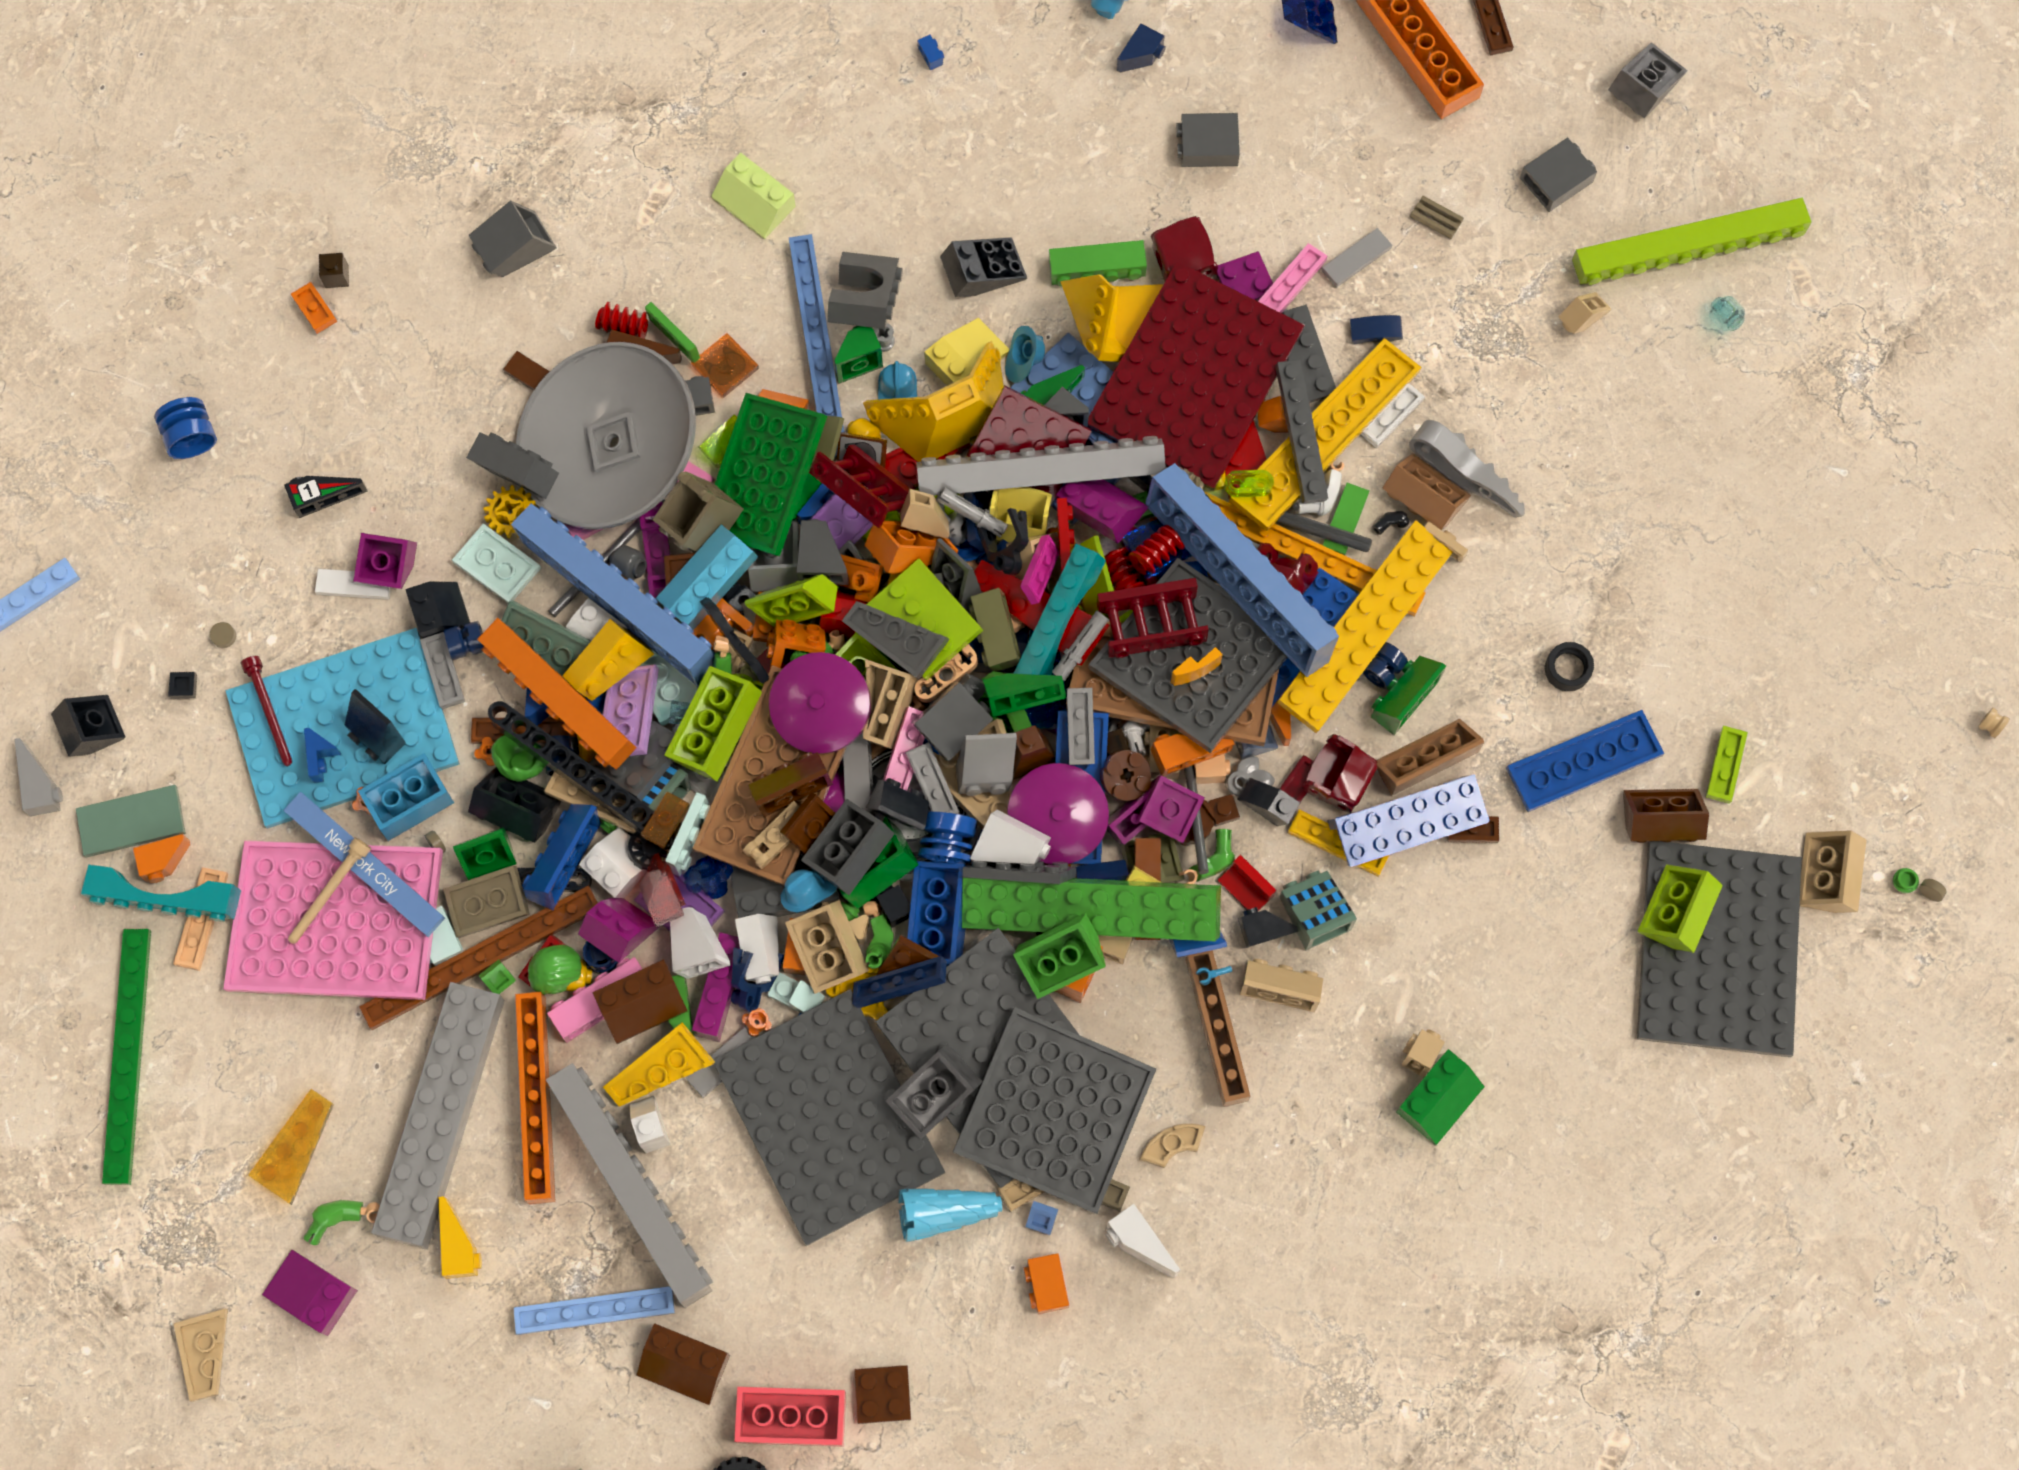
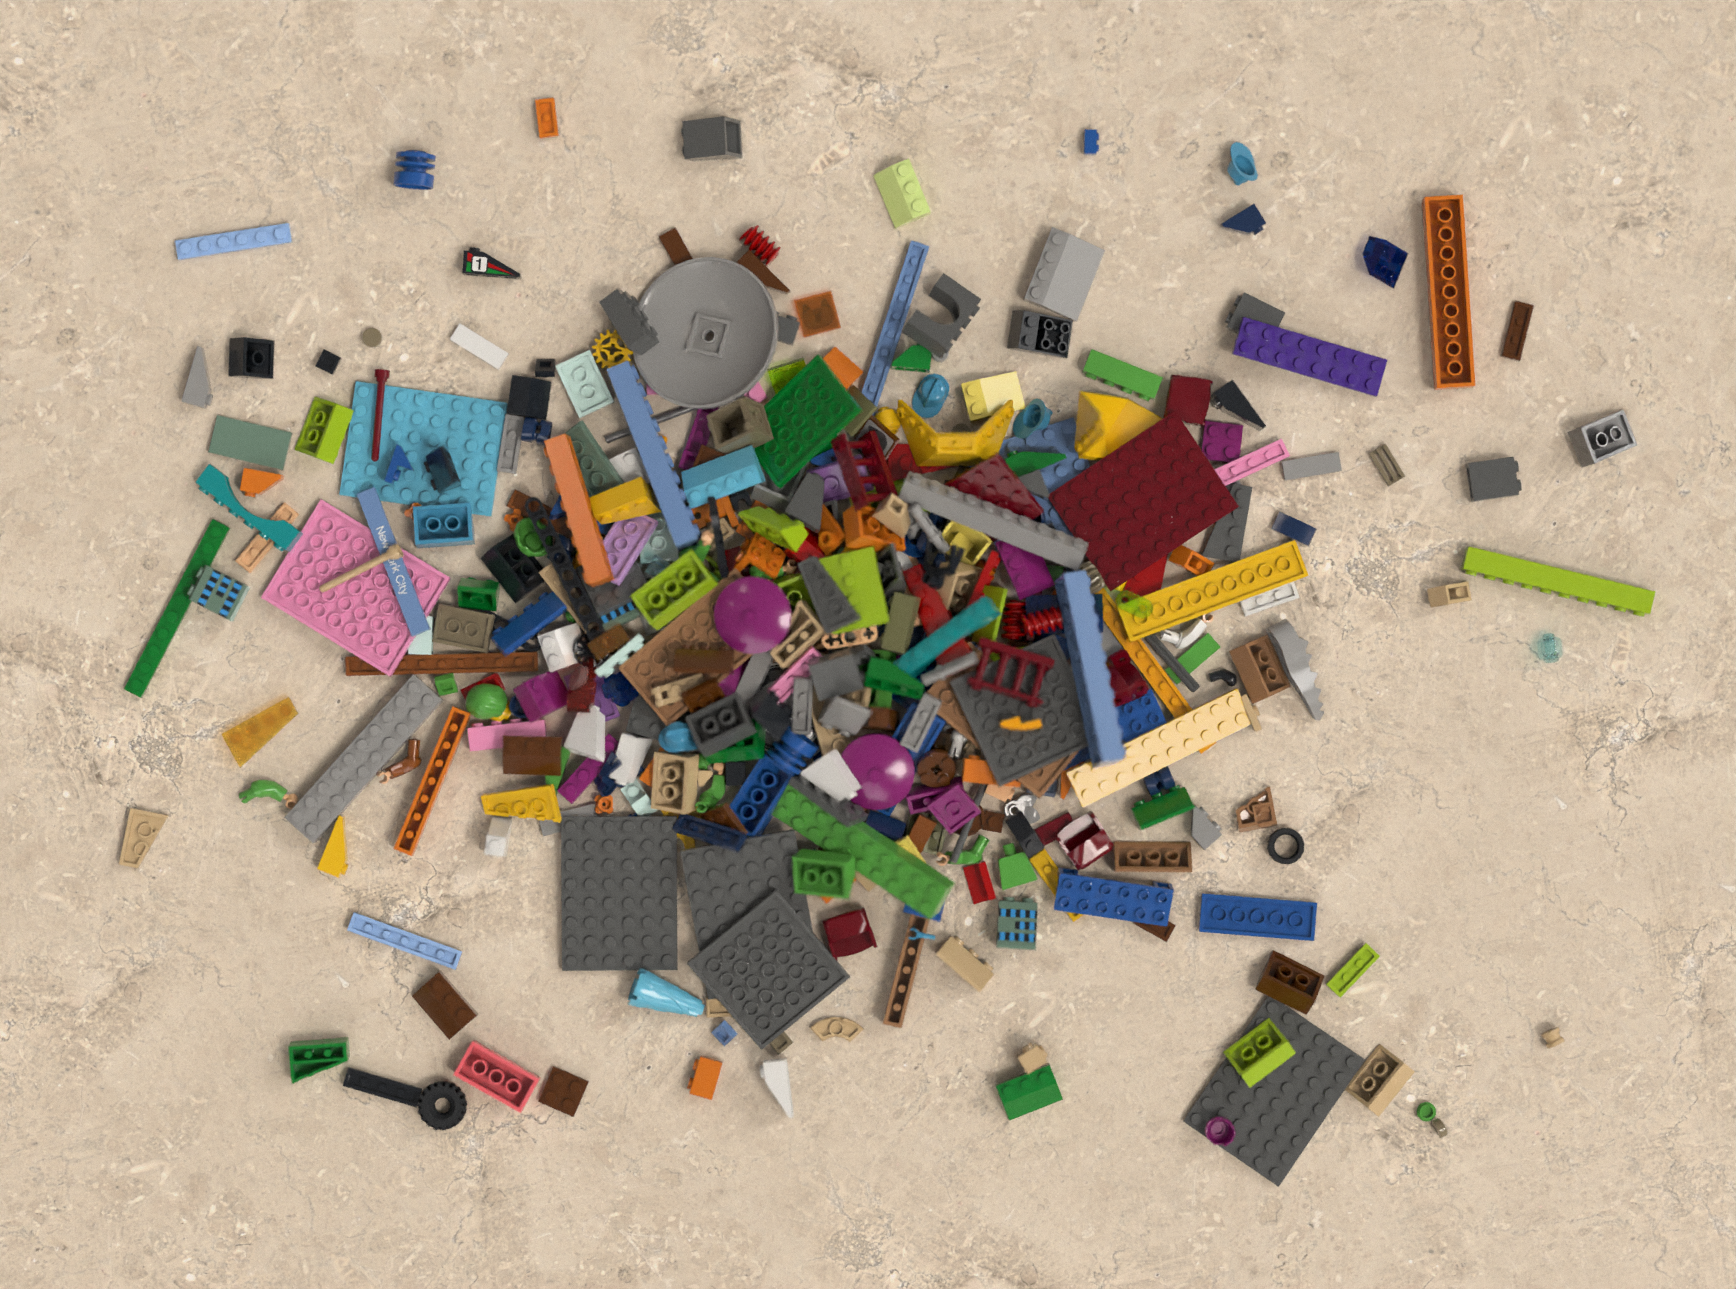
camera: 25 degrees right, 15 degrees up
magenta slope [262,1250,358,1336] -> none
dark brown brick [319,252,349,288] -> none
magenta slope [353,533,417,589] -> none
dark tan tile [424,830,446,853] -> none
light grey brick [546,1063,713,1308] -> none
dark grey head [609,545,647,580] -> none
bright green tile [645,302,700,363] -> none
flat silver slope [885,1044,983,1140] -> none
dark pink tile [1020,535,1060,604] -> none
black slope [1238,907,1299,948] -> none
dark grey plate [1275,360,1328,504] -> none
none -> sand green slope [187,564,250,622]
none -> lime slope [294,396,354,464]
none -> dark orange arm [376,739,422,784]
none -> black plate [535,359,556,378]
none -> dark red piece [822,907,878,960]
none -> bright green torso [998,843,1038,890]
none -> light grey slope [1023,227,1105,322]
none -> light grey slope [1191,806,1222,850]
none -> magenta hair [1205,1116,1235,1146]
none -> black slope [1211,379,1266,431]
none -> dark purple plate [1232,317,1387,397]
none -> medium nougat slope [1236,787,1277,833]

